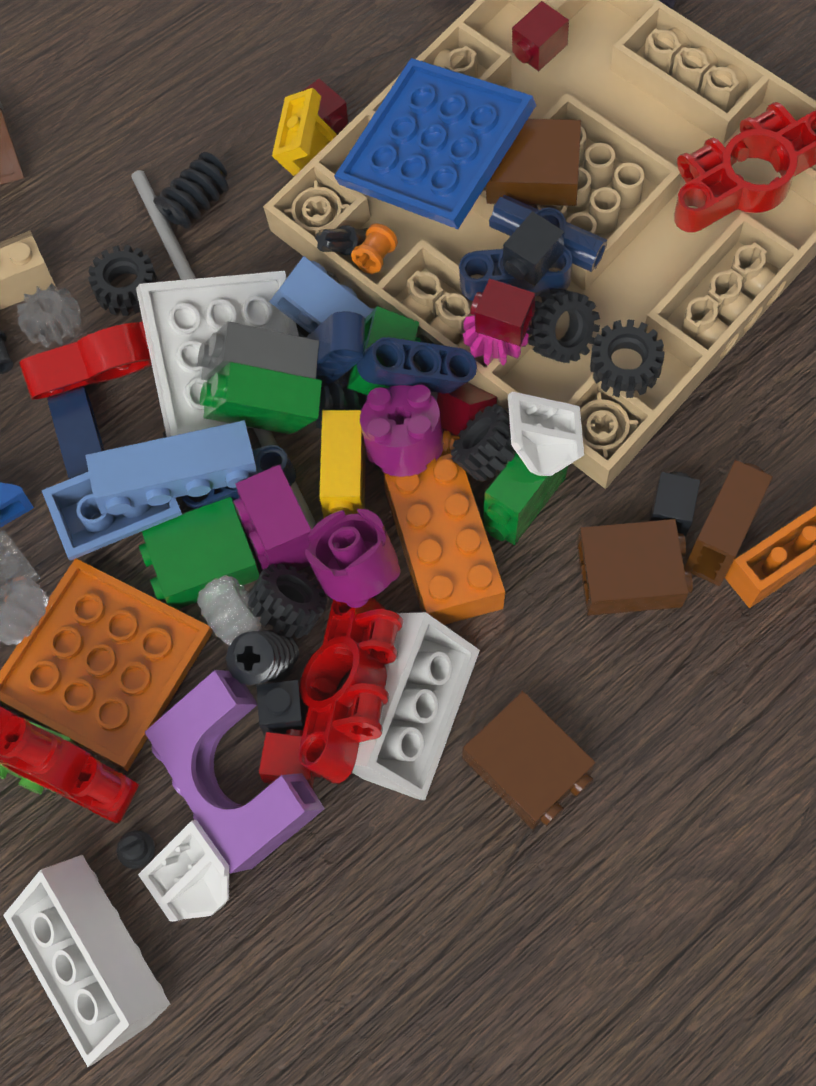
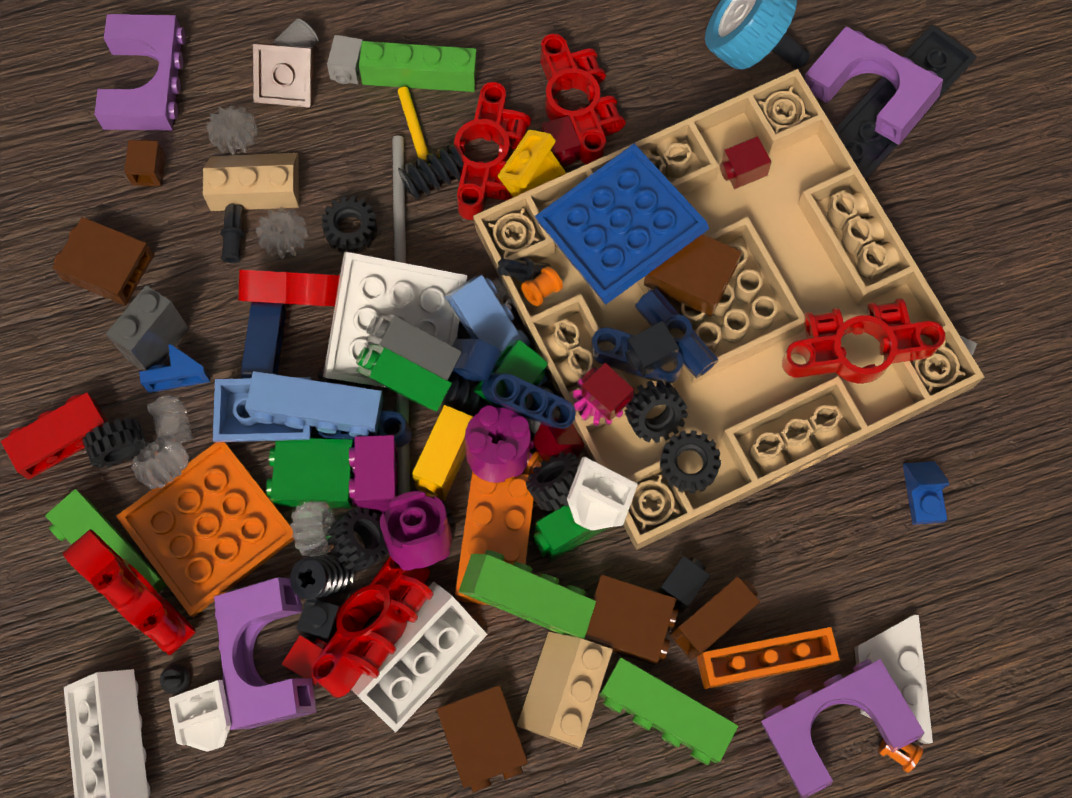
camera: 15 degrees right, 5 degrees up
none -> light grey brick [327,35,363,84]
none -> bright green brick [359,41,477,92]
none -> yellow bar [397,87,429,163]
none -> red piece [454,82,531,220]
none -> bright green brick [458,550,596,639]
none -> tan slope [516,632,613,749]
none -> red piece [540,34,626,165]
none -> bright green brick [599,657,738,765]

